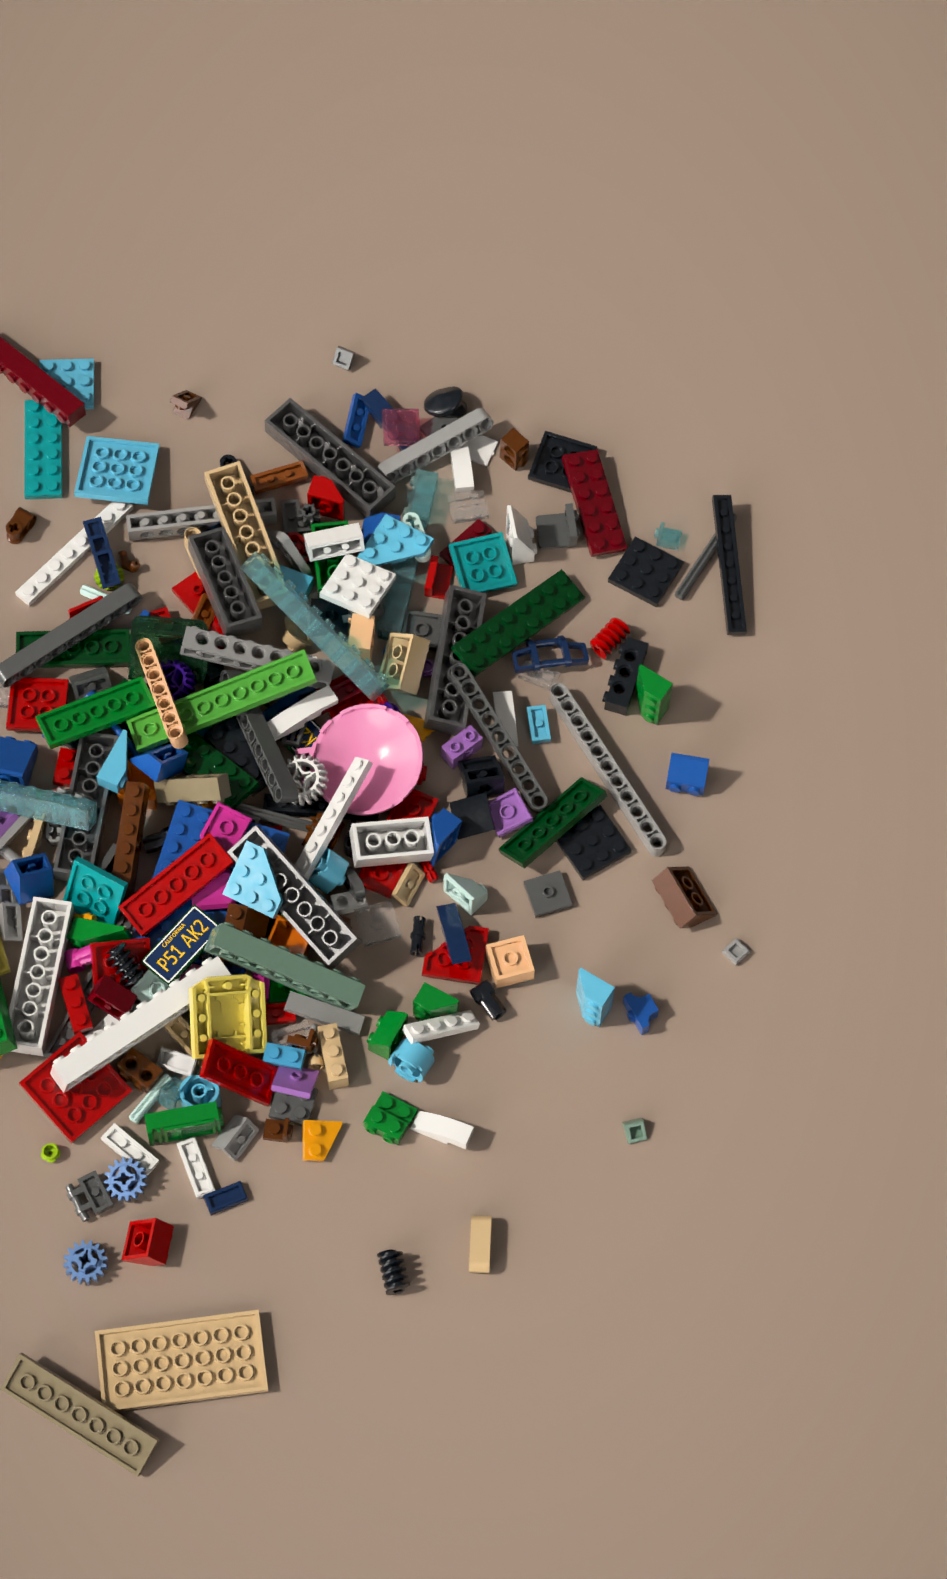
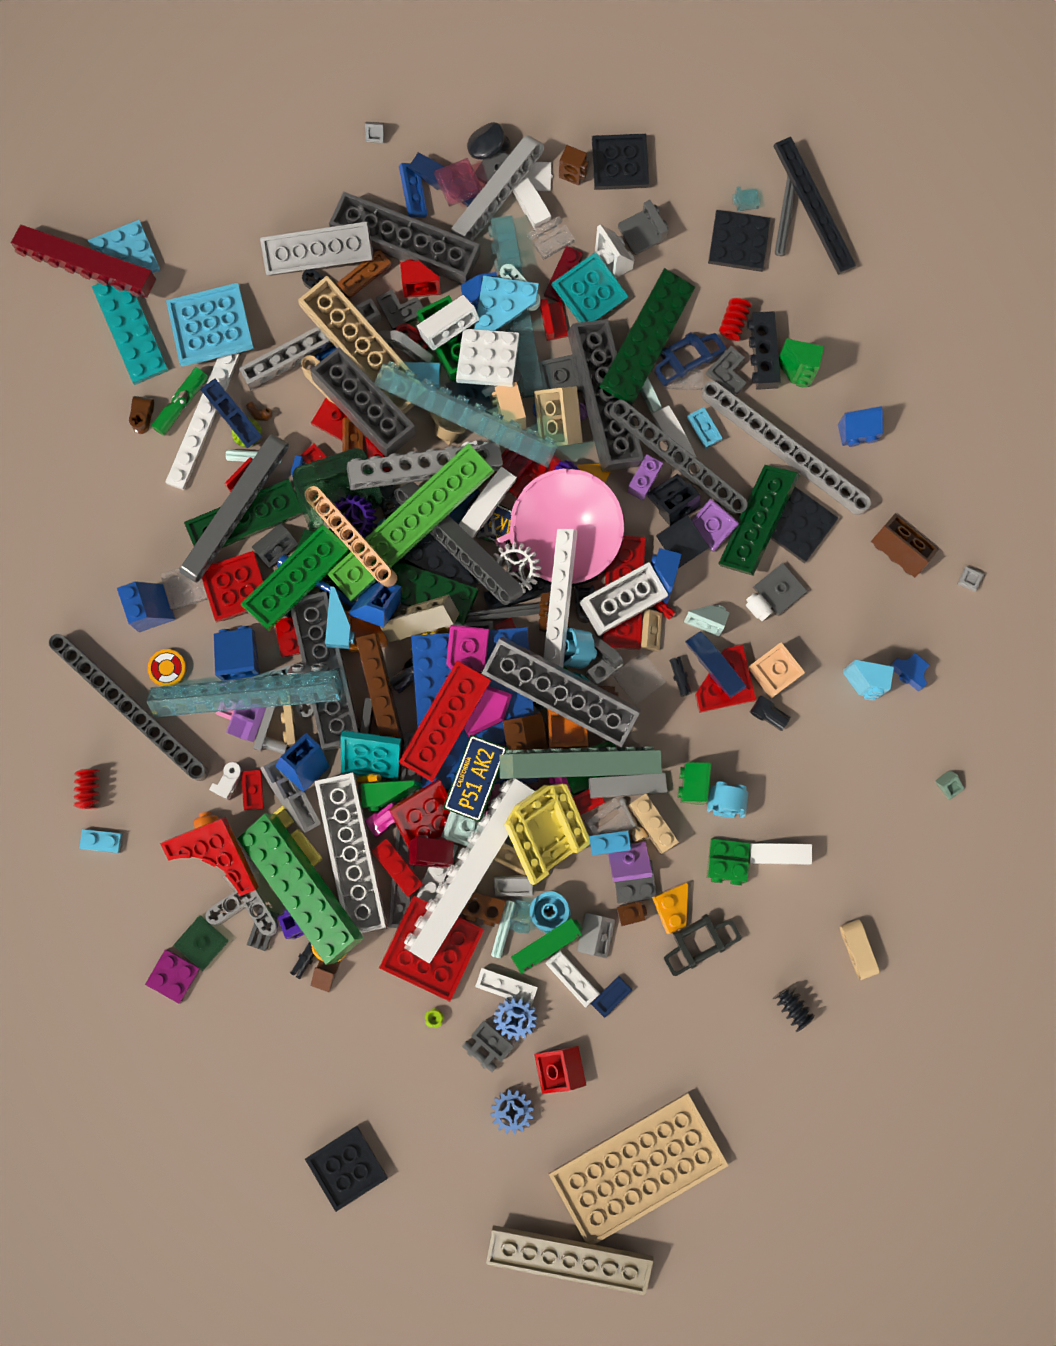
camera: 20 degrees left, 15 degrees up
black piece [105,942,144,987] -> none
reddish brown slope [170,390,202,419] -> none
red plate [199,1038,278,1106] -> none
medium azure plate [222,840,283,919] -> none
reddish brown bracket [286,1028,319,1053] -> none
dark grey gear [297,503,320,526] -> none
white plate [402,1010,480,1044] -> none
green slope [413,982,459,1021] -> none
dark red plate [561,449,627,557] -> none
none -> green piece [151,367,208,436]
none -> light grey plate [260,222,374,275]
none -> light aqua beam [640,377,662,414]
none -> pearl dark grey bar [664,914,742,976]
none -> dark grey plate [706,346,746,396]
none -> white brick [746,593,773,621]

